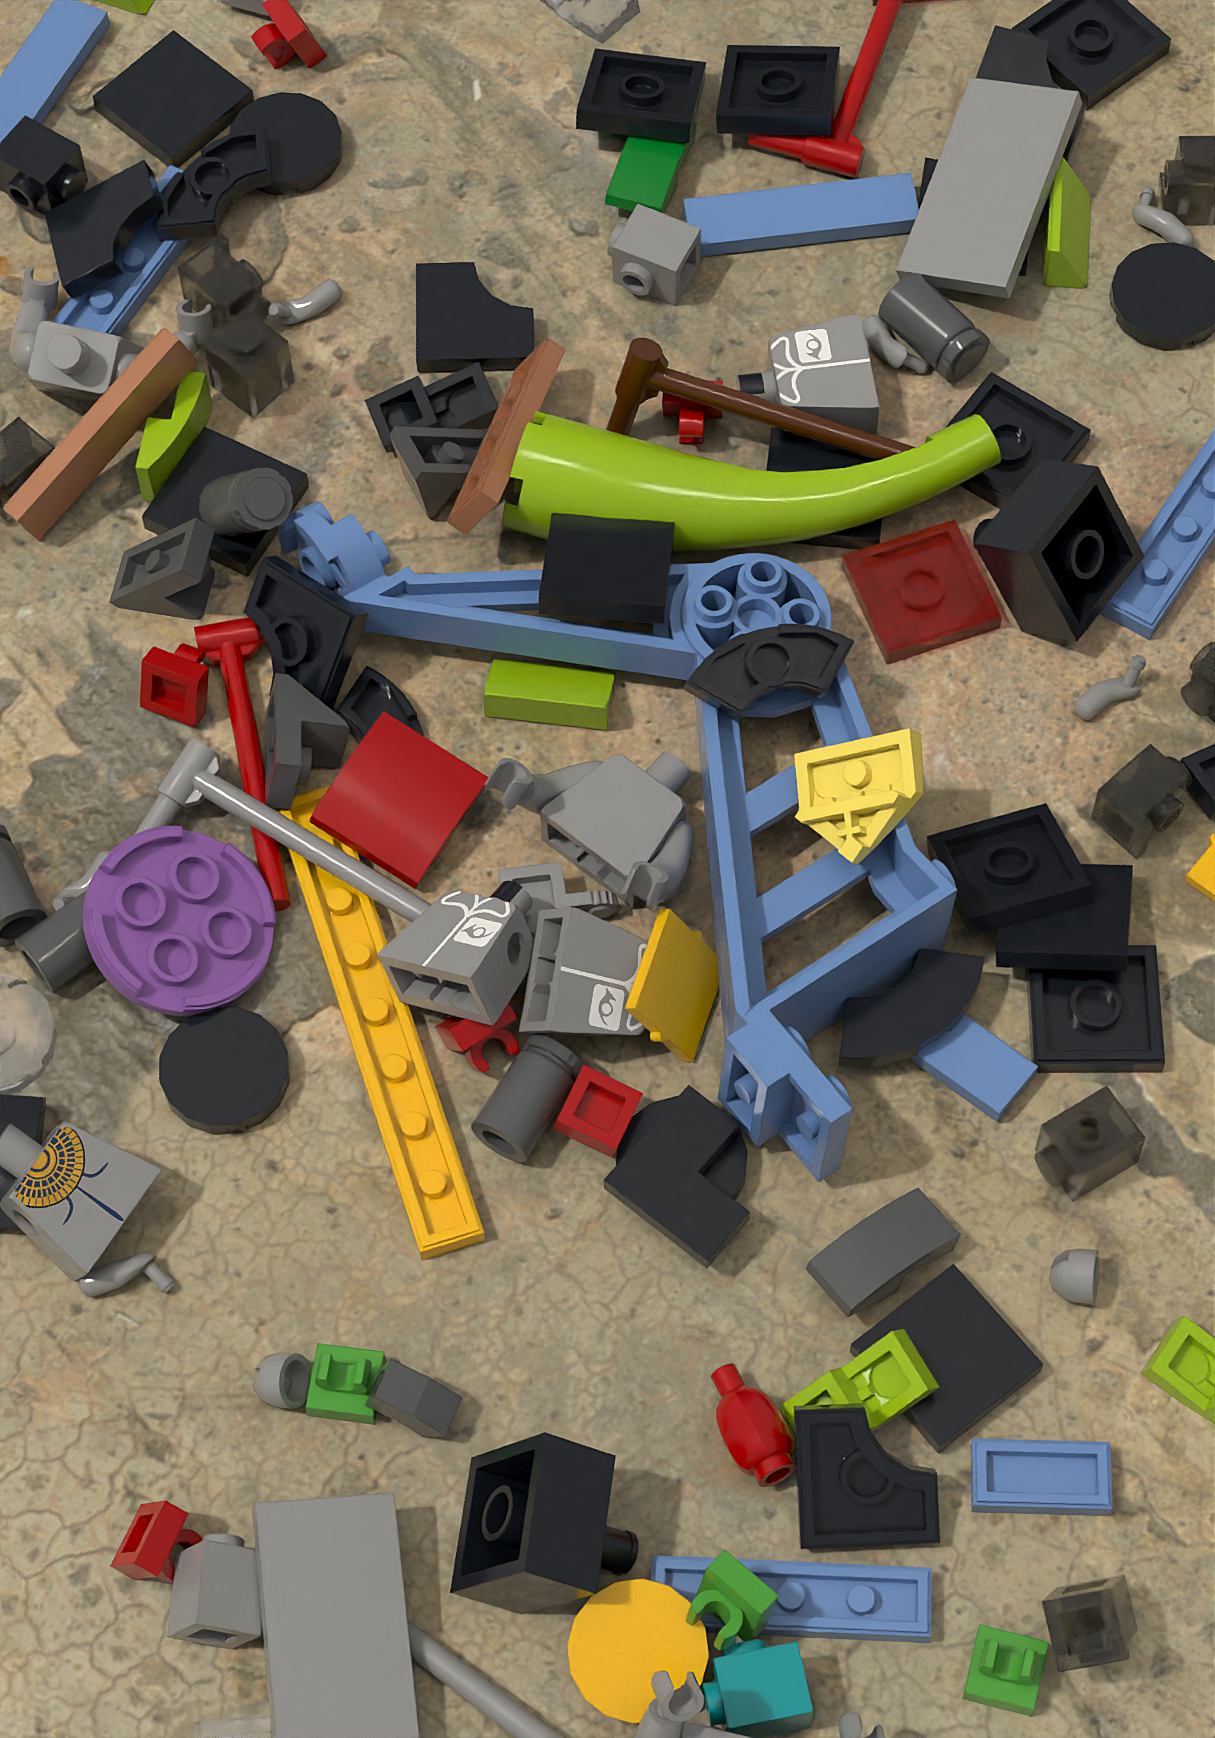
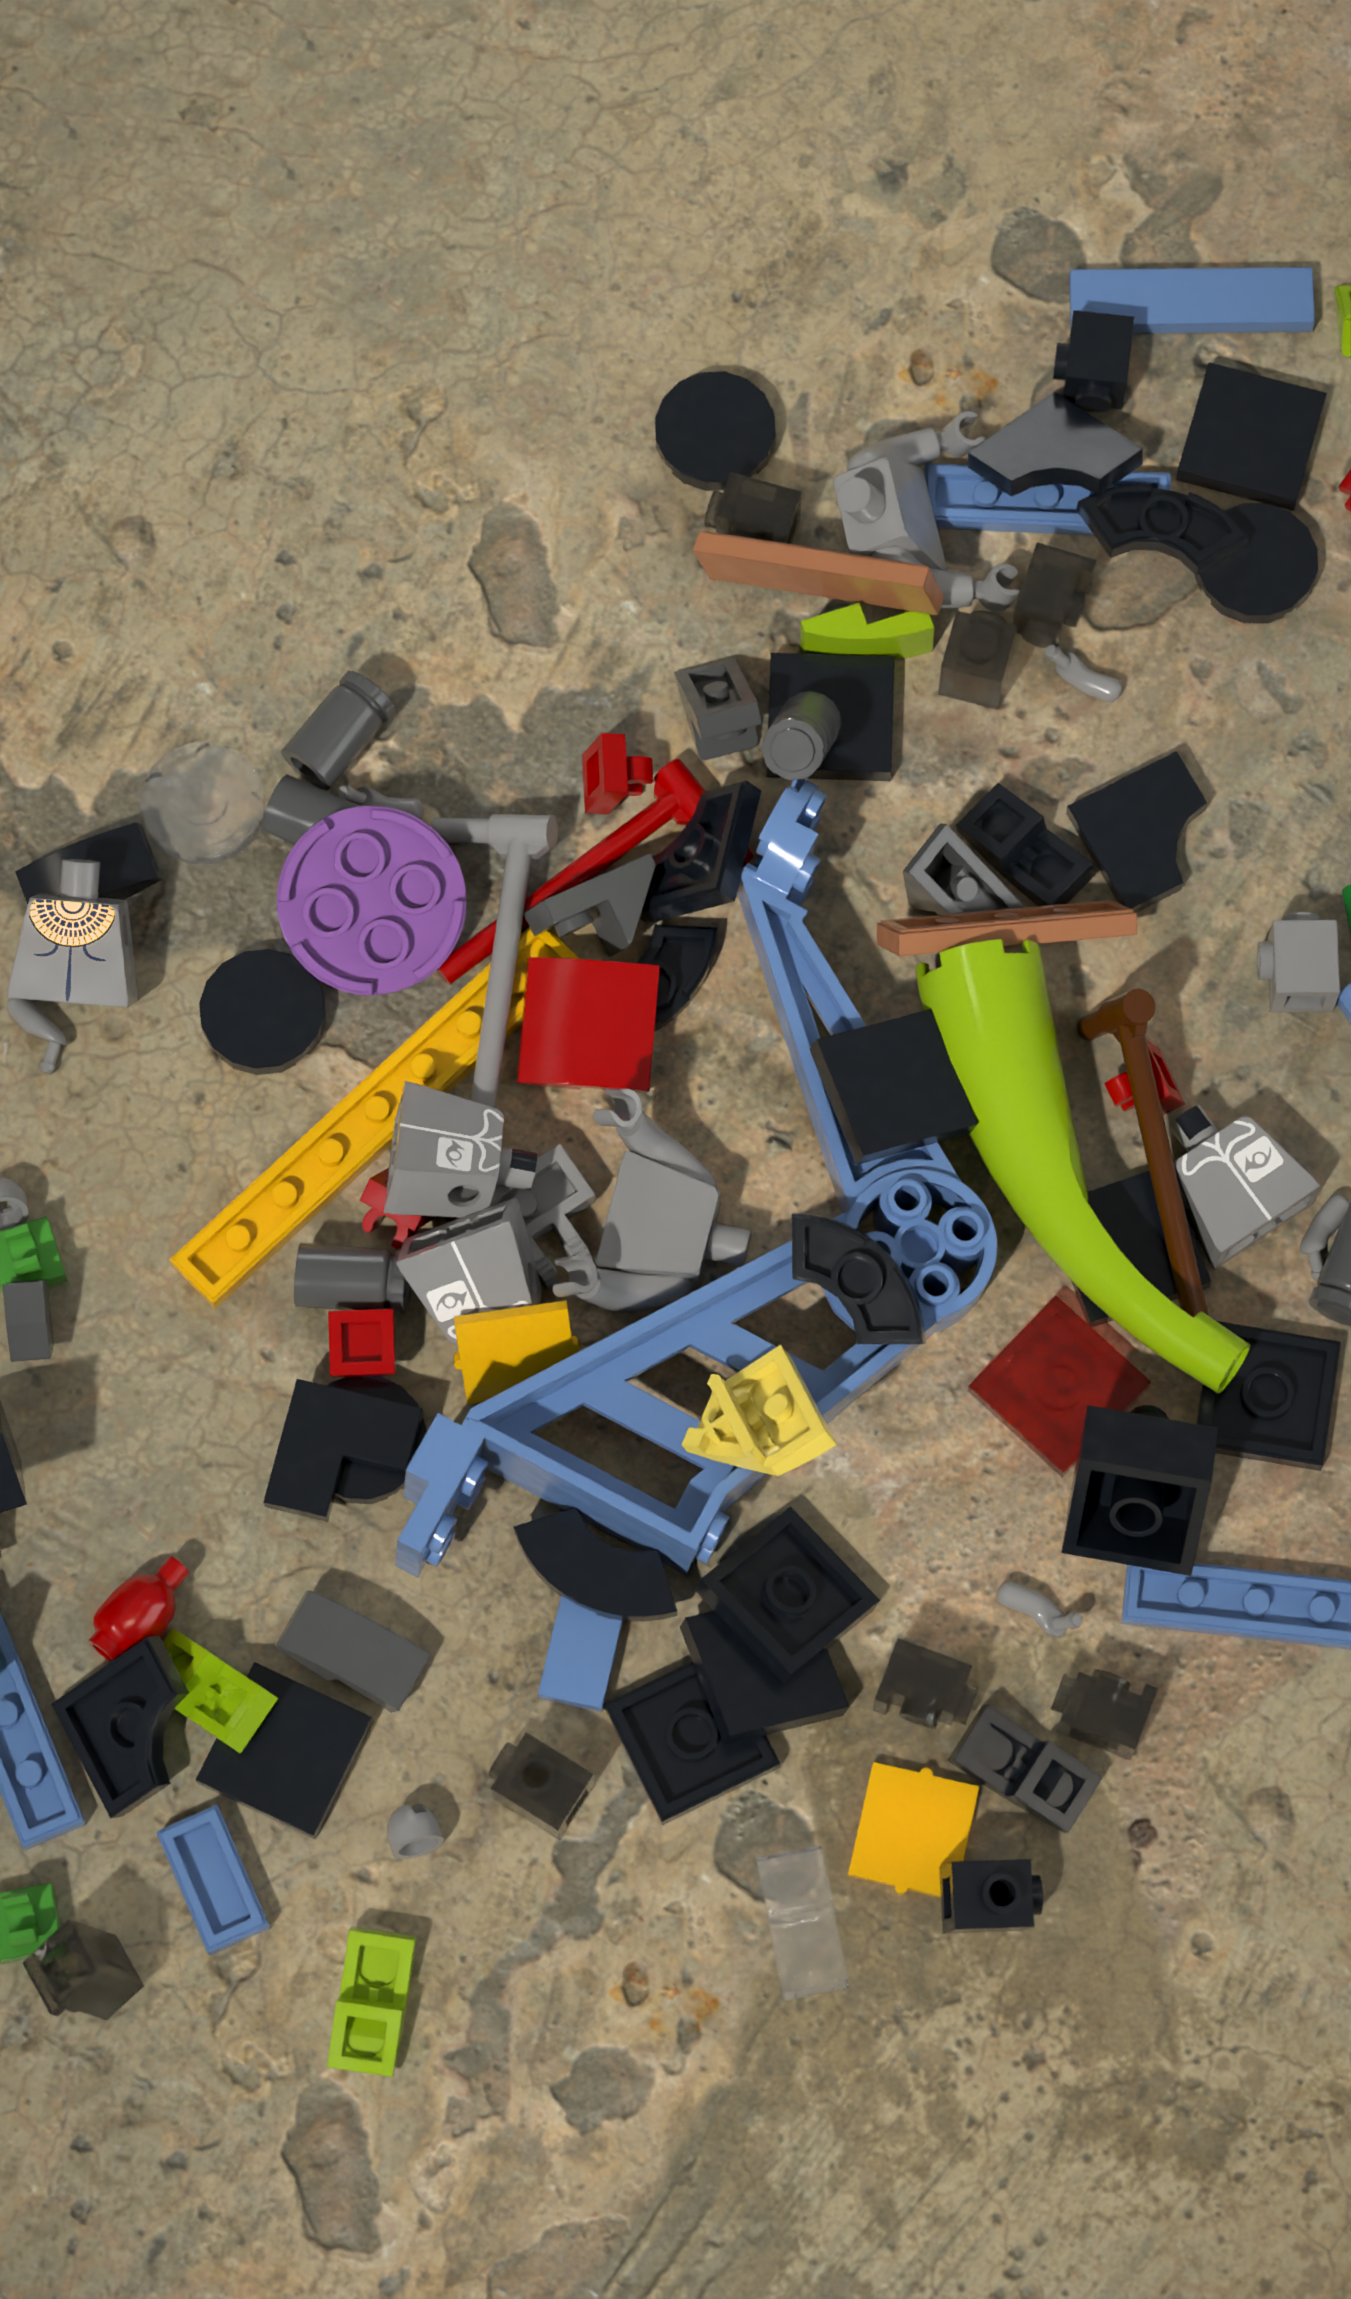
camera: 65 degrees right, 10 degrees up
lime slope [483,658,616,730] -> none

